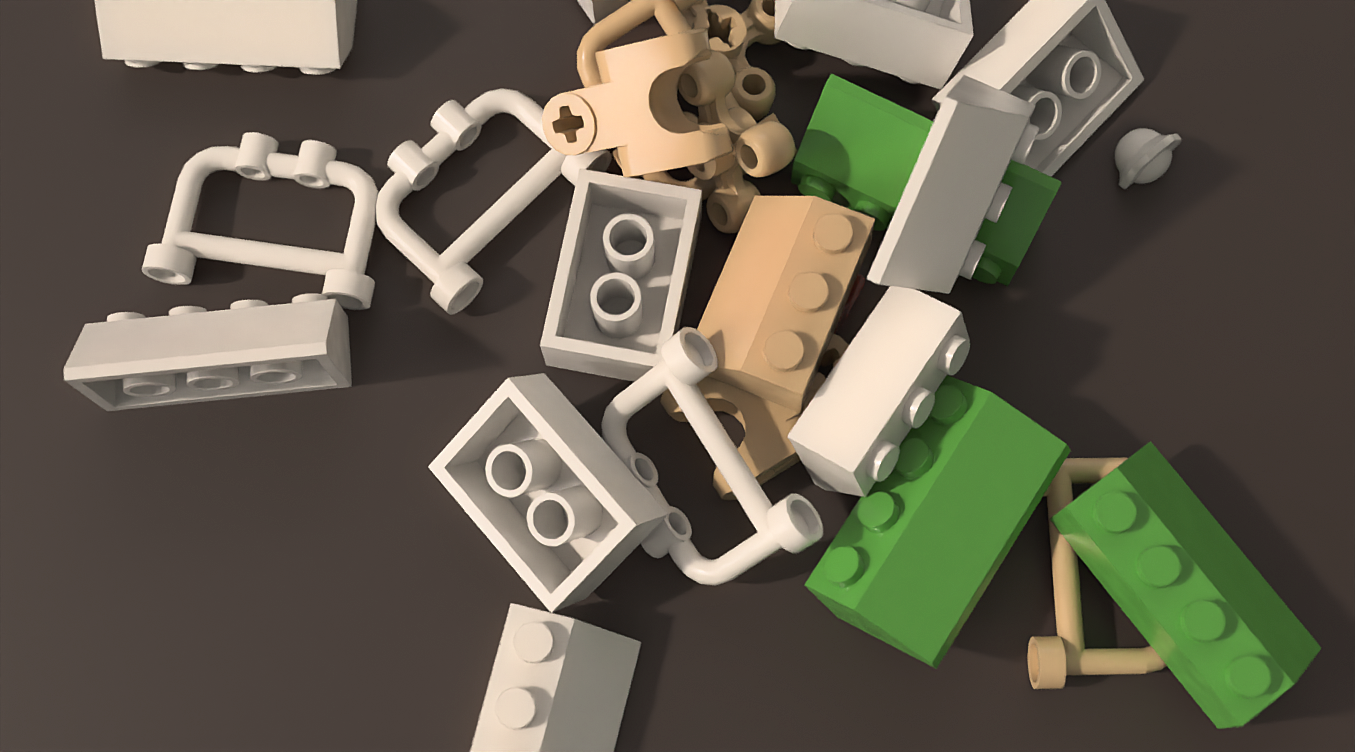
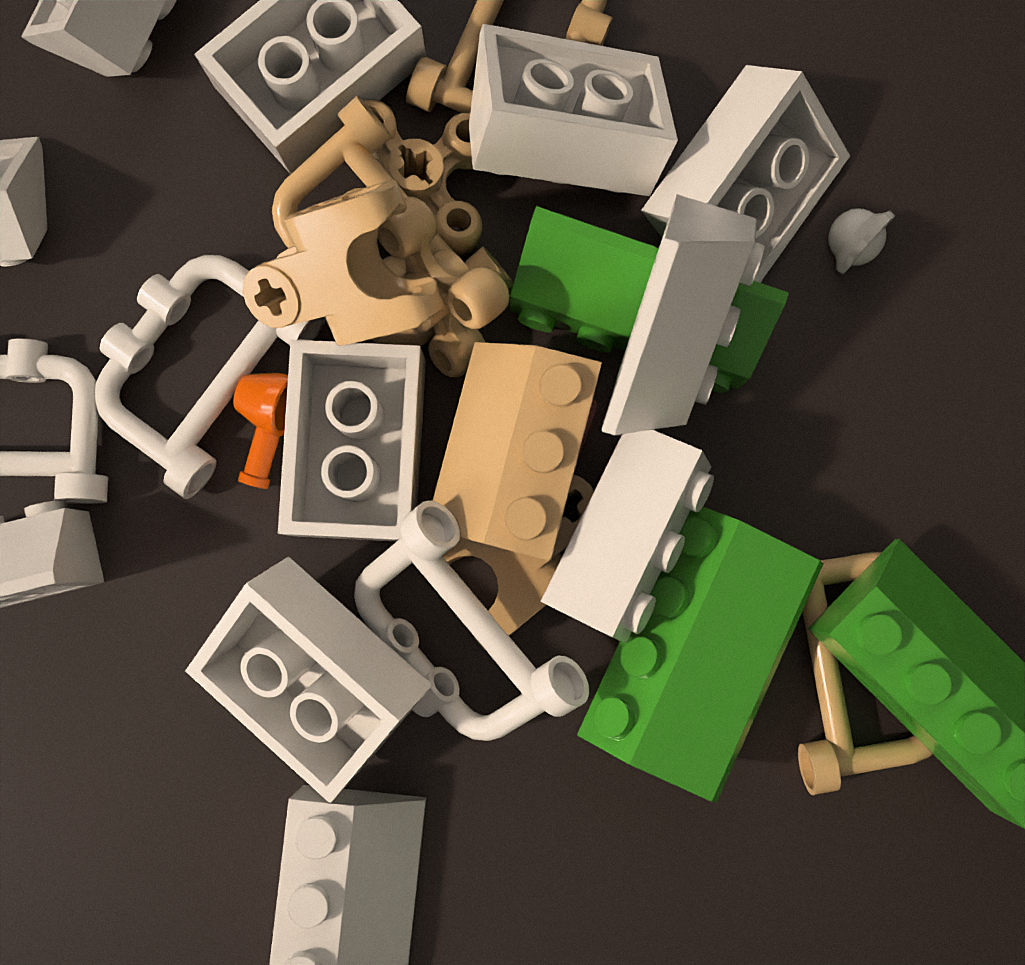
camera: 10 degrees left, 10 degrees up
none -> orange bar [233,373,288,489]

